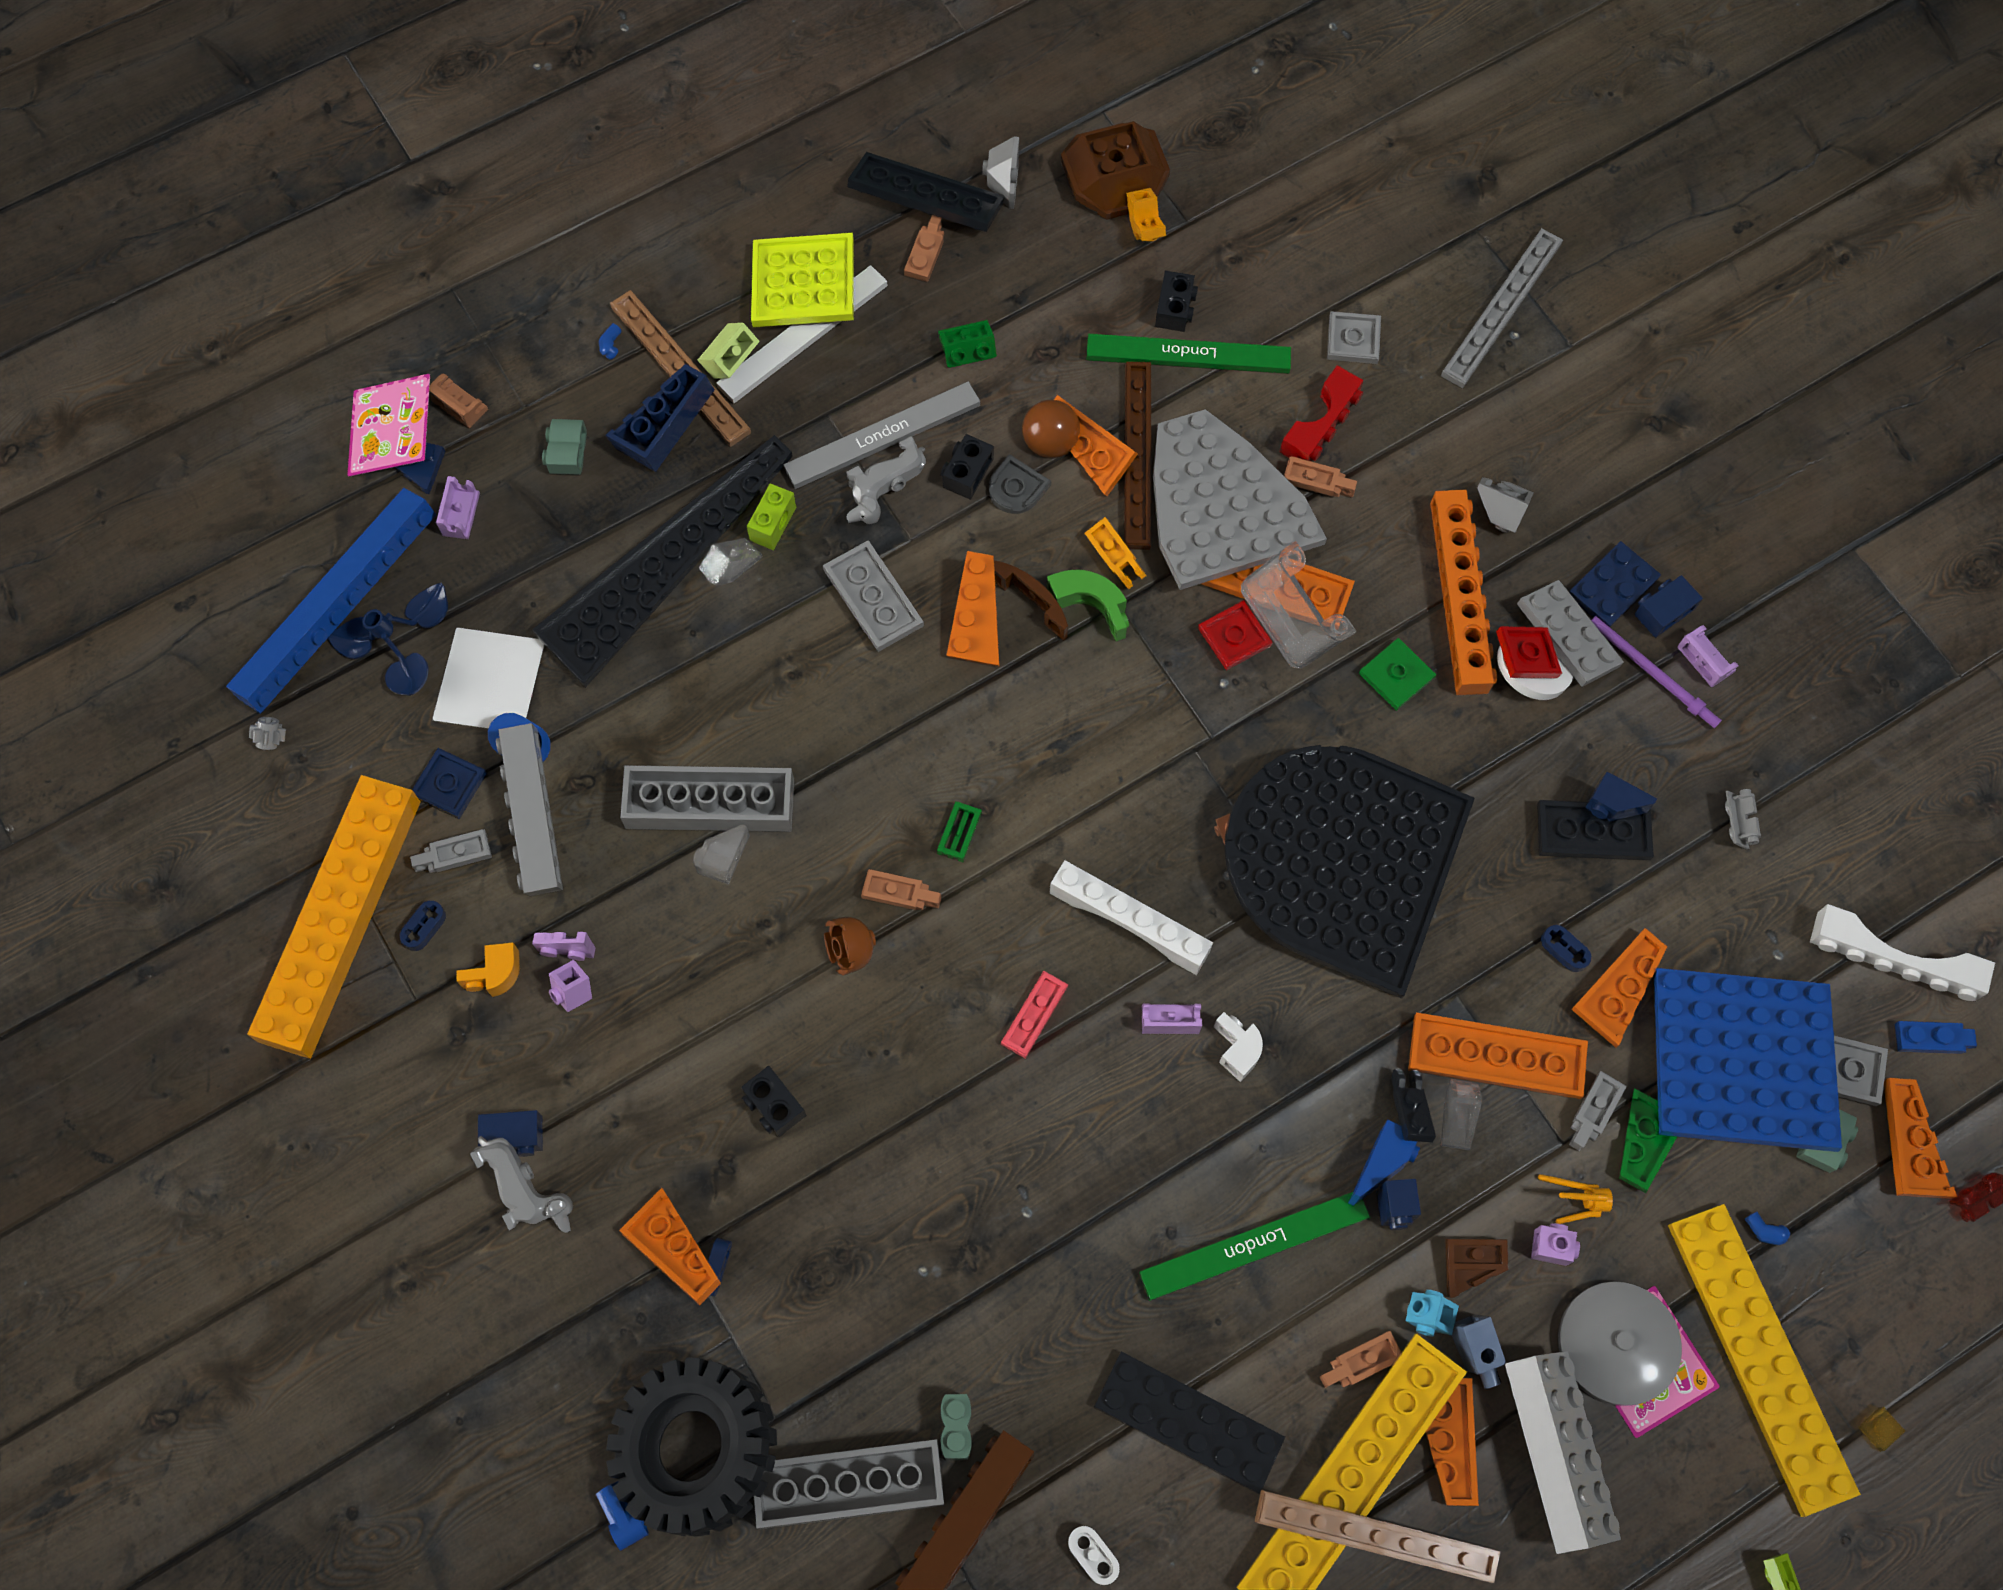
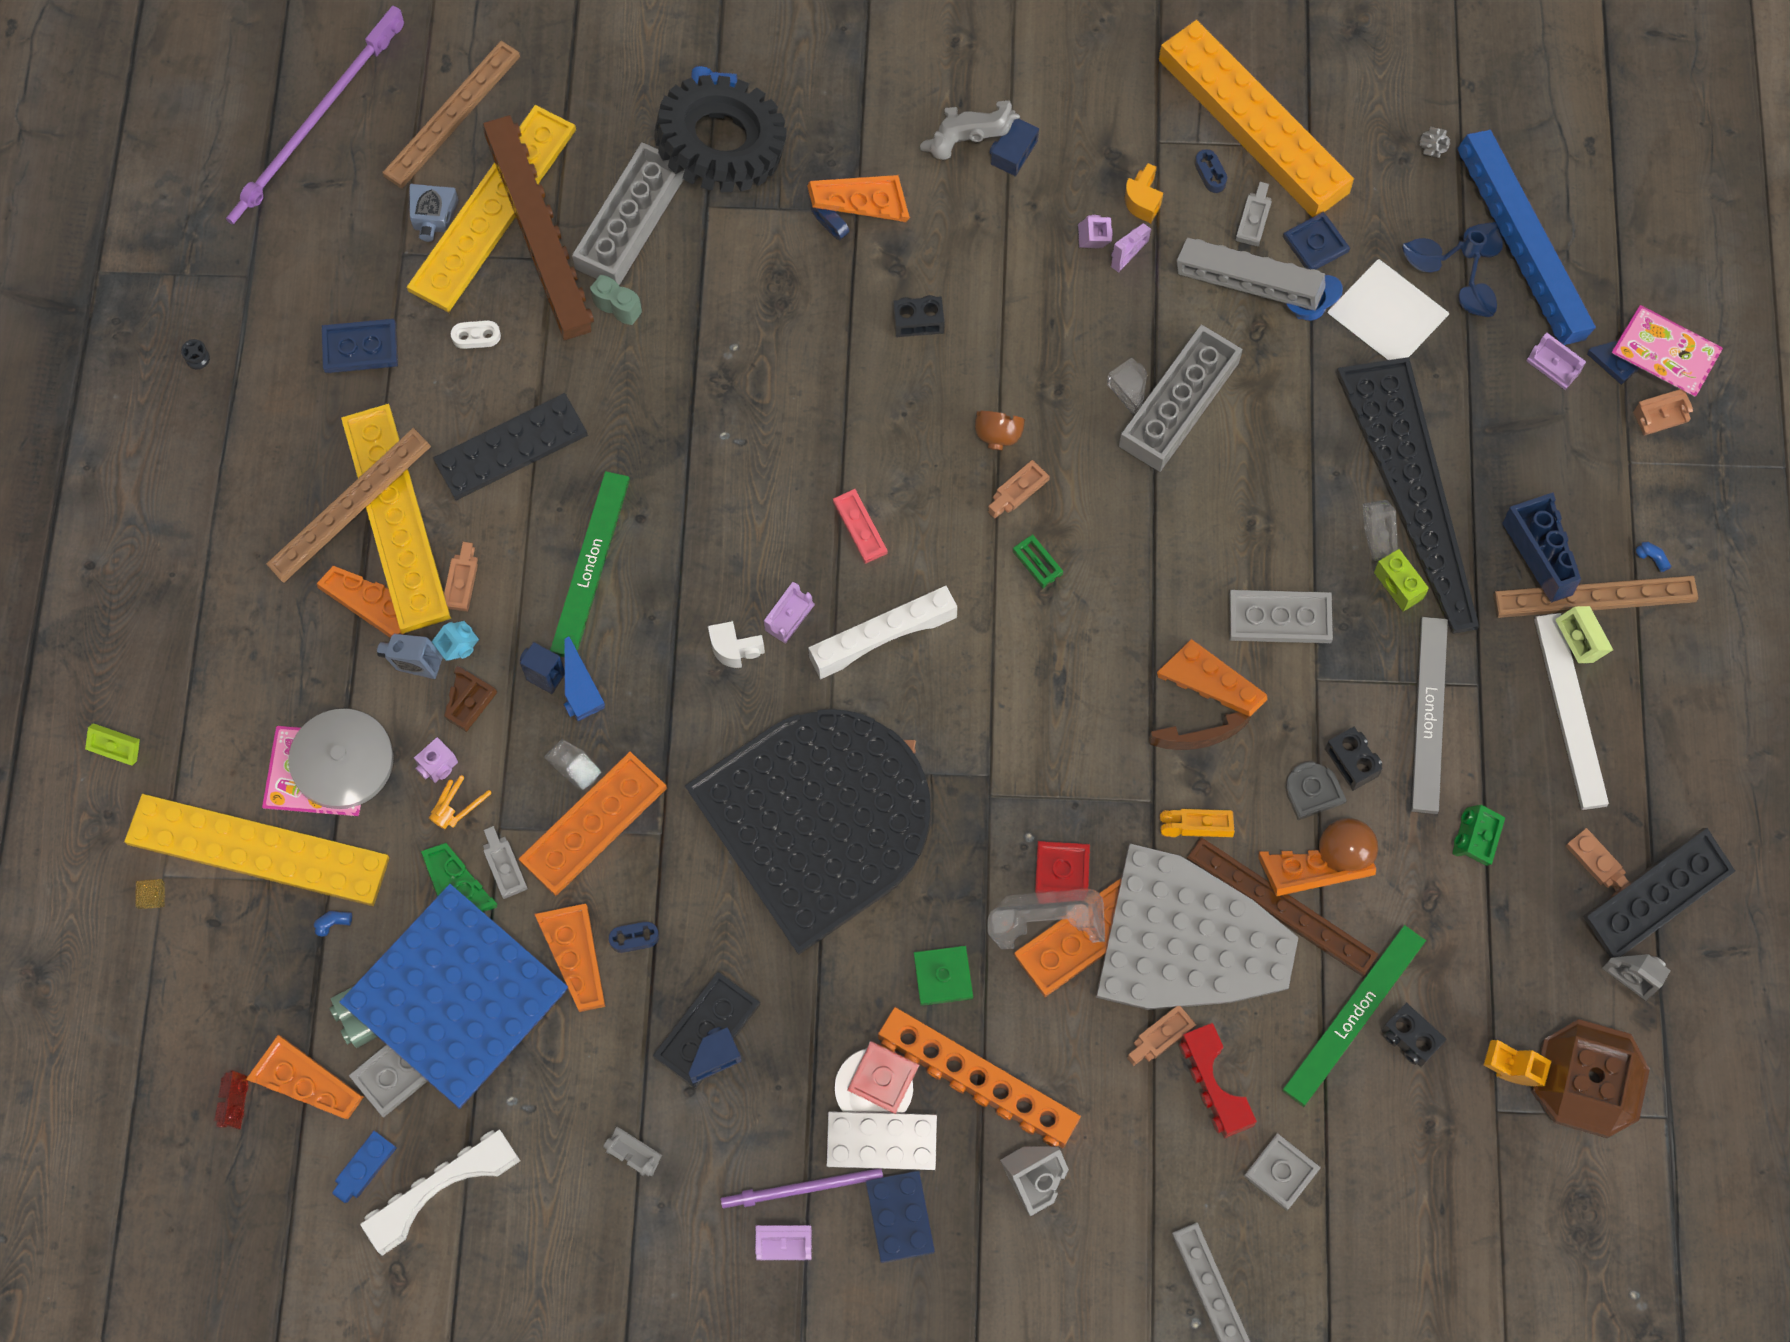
camera: 125 degrees right, 0 degrees up
sand green brick [542,419,587,475] -> none
neon yellow plate [751,233,854,327] -> none
light grey animal [846,436,926,524] -> none
bright green arch [1046,570,1129,642] -> none
black hinge [1391,1068,1436,1143] -> none
light grey brick [1505,1351,1621,1554] -> none
dark blue brick [1634,575,1703,638] -> none

